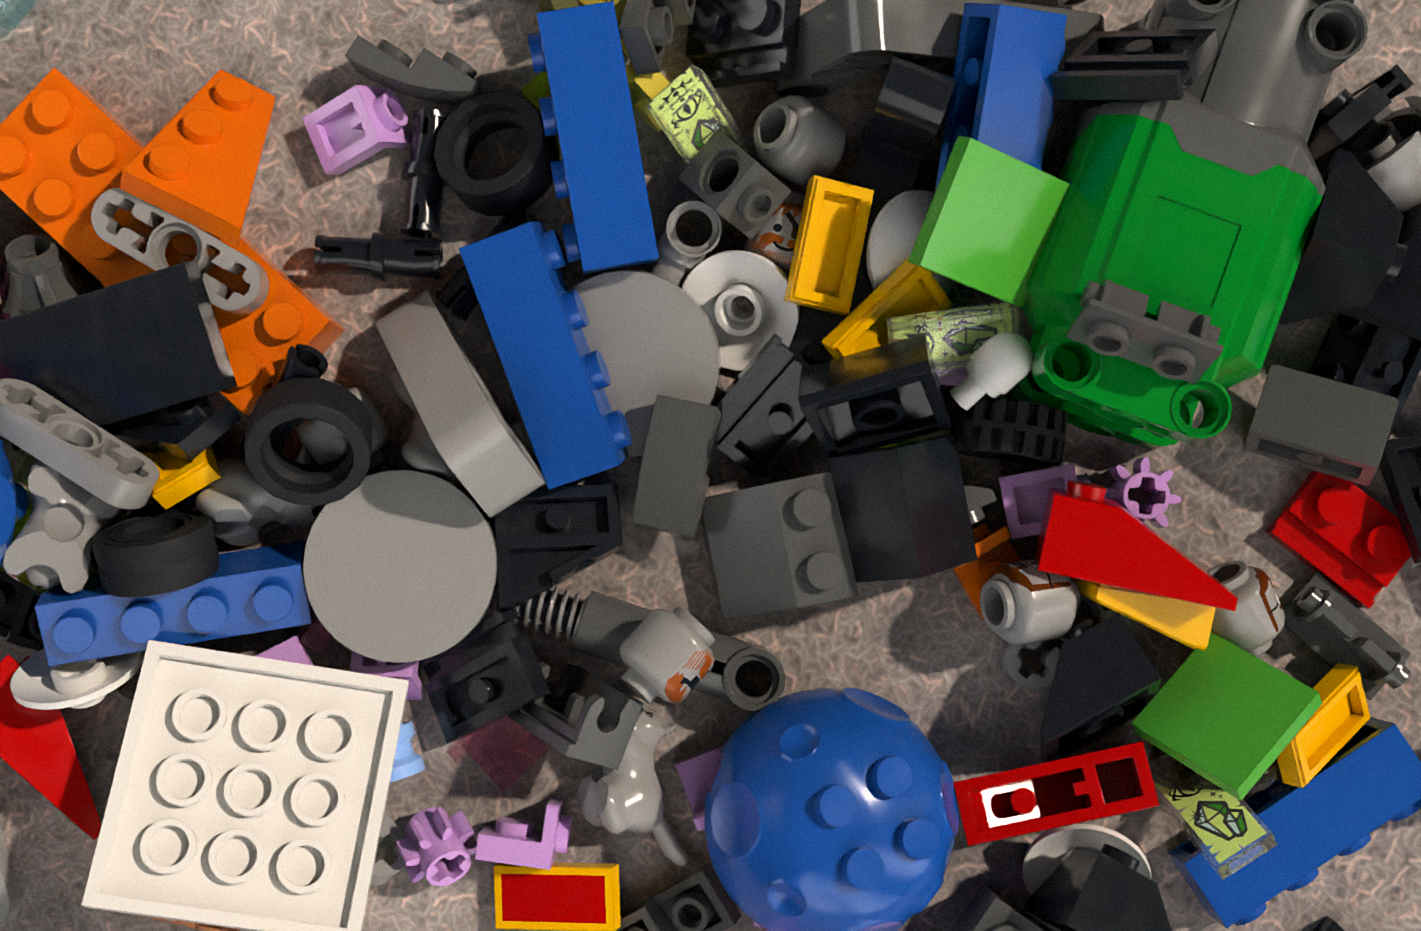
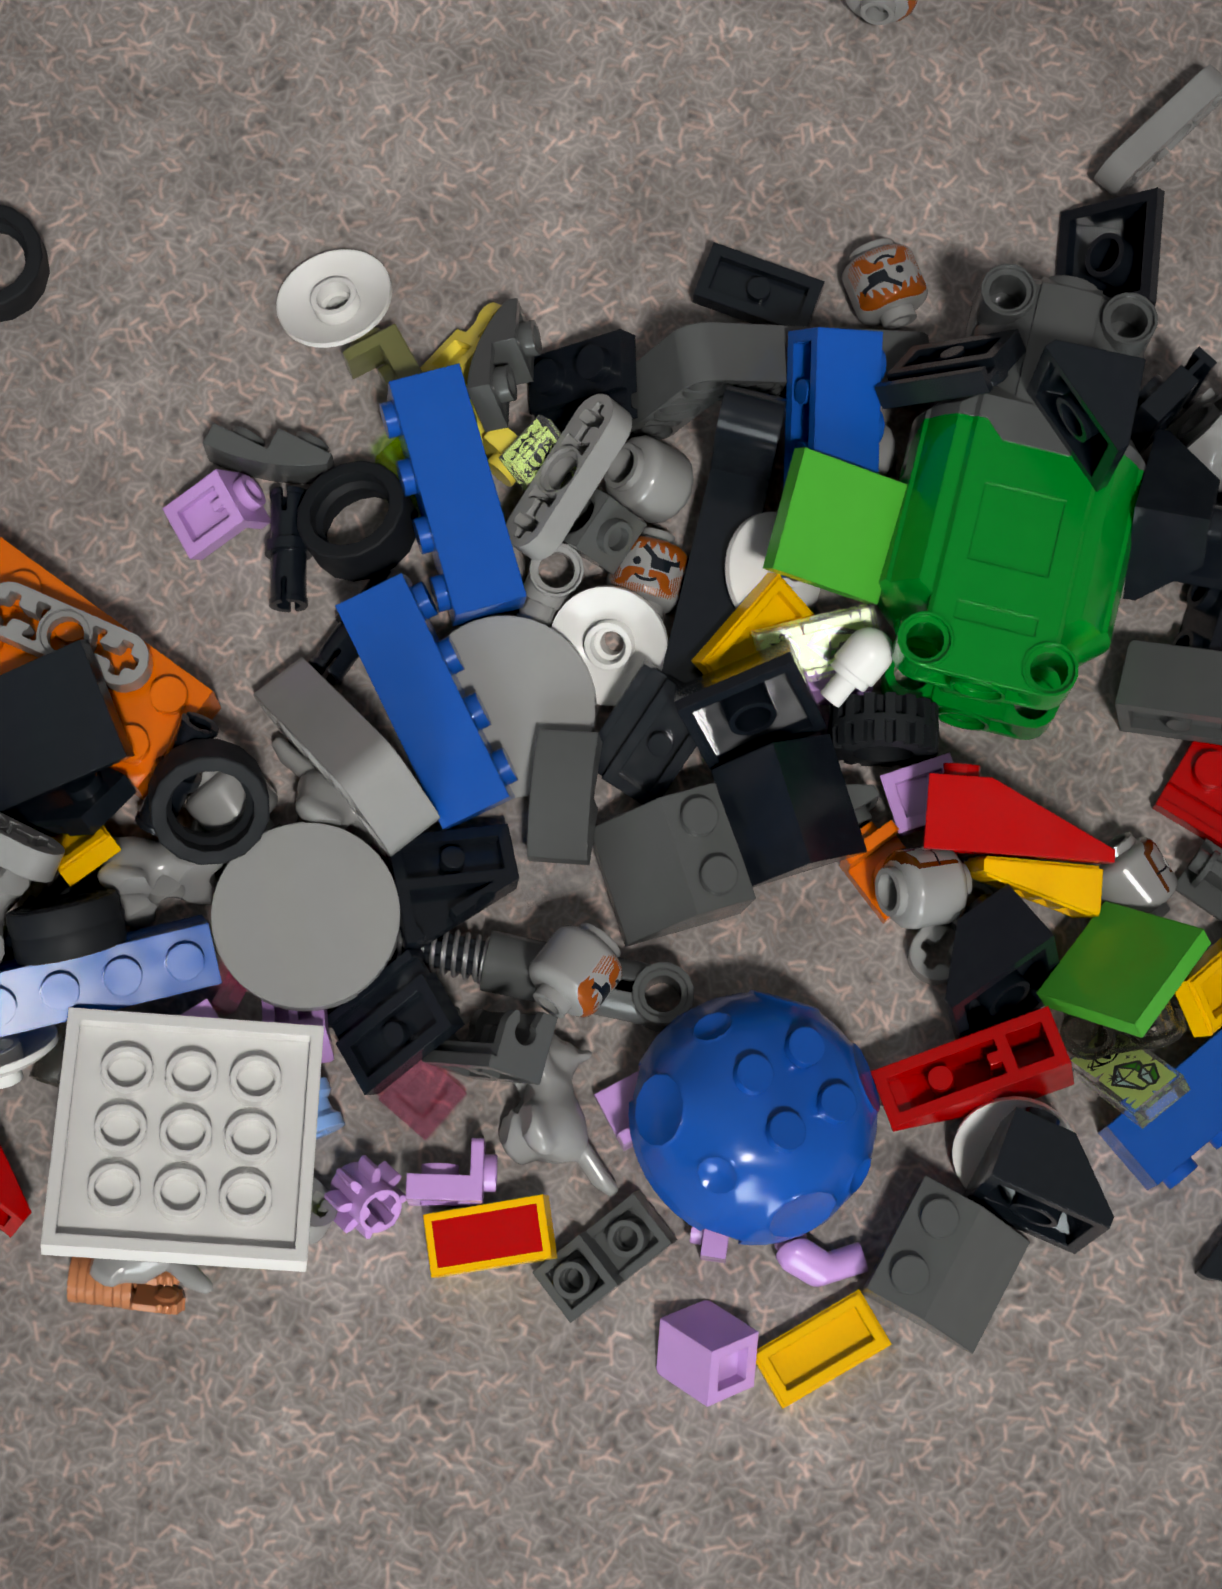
camera: 10 degrees left, 10 degrees down
orange wing [120,69,276,247] -> none
black pin [314,232,443,282] -> none
yellow tile [784,175,874,315] -> none
dark grey hinge [1066,278,1224,384] -> none
lavender gear [1105,457,1181,528] -> none
none -> light grey beam [506,394,632,560]
none -> black slope [1026,339,1146,492]

